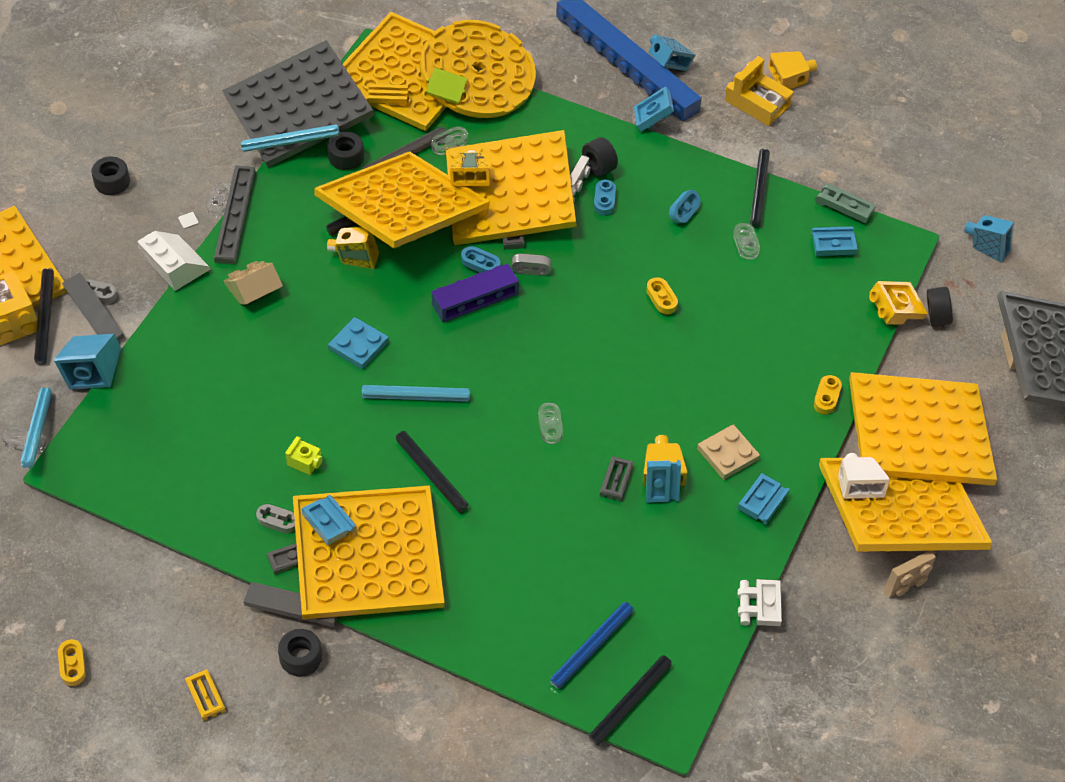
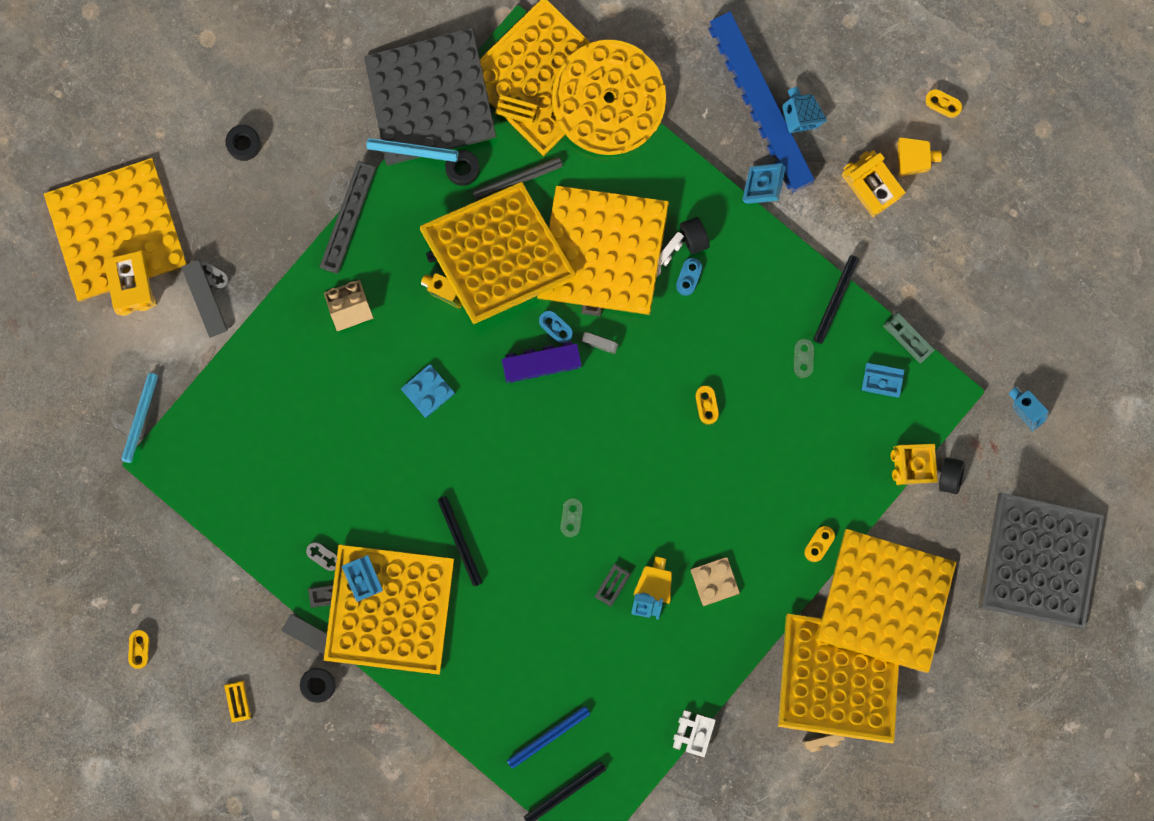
camera: 20 degrees right, 30 degrees up
black axle [34,268,54,364] -> none
dark azure slope [54,334,121,390] -> none
white slope [137,231,210,291] -> none
white sticker [178,212,198,228] -> none
neon yellow brick [285,436,323,475] -> none
medium azure axle [362,385,470,401] -> none
lime piece [426,68,467,105] -> none
clear plate [431,127,468,155] -> none
yellow torso [450,150,490,186] -> none
dark azure plate [669,190,701,224] -> none
dark azure plate [738,473,790,525] -> none
white torso [838,453,890,499] -> none
none -> yellow plate [925,89,962,118]

